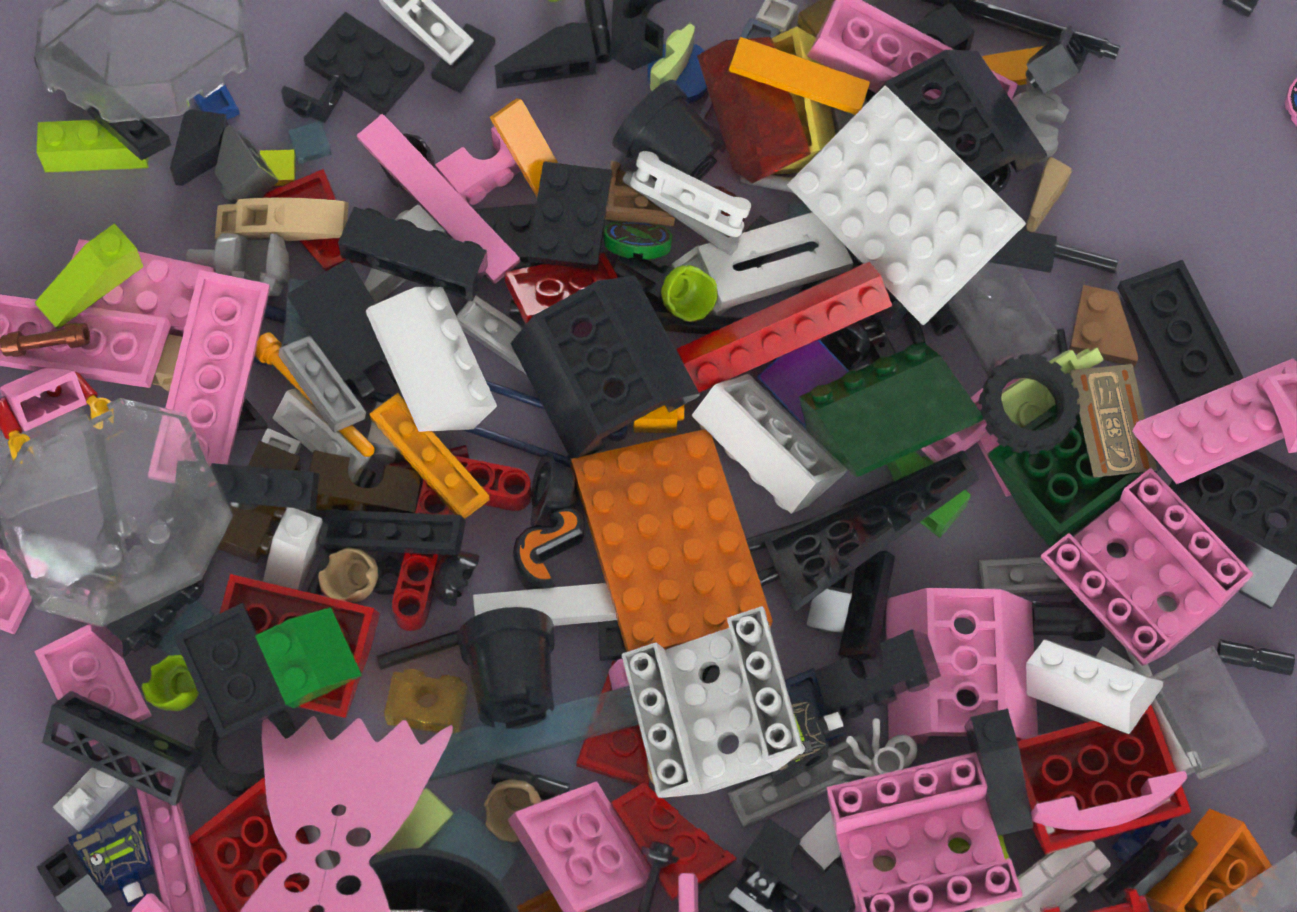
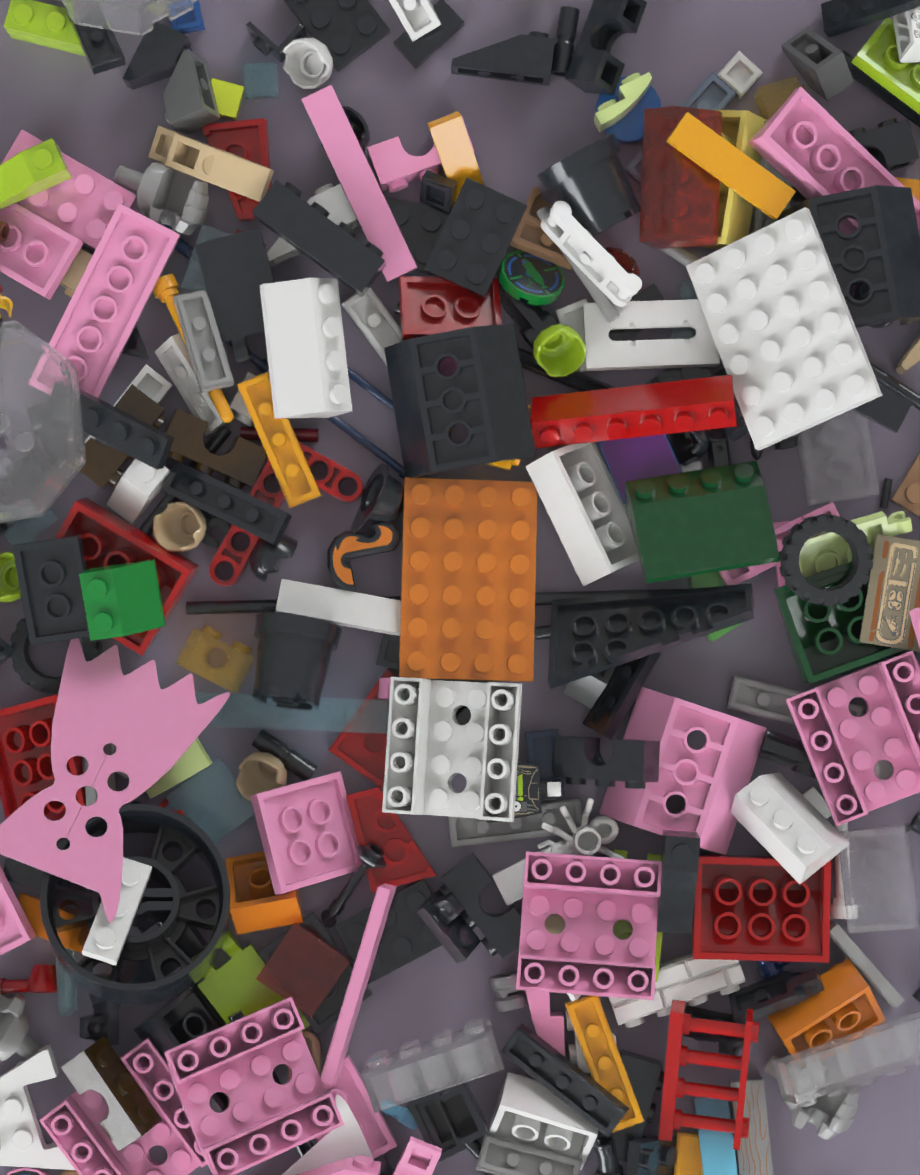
camera: 20 degrees right, 20 degrees up
bright pink slope [1031,771,1187,830] -> none
none -> white hair [283,38,333,89]
none -> black tile [420,170,457,213]
none -> light grey tile [830,921,905,1008]

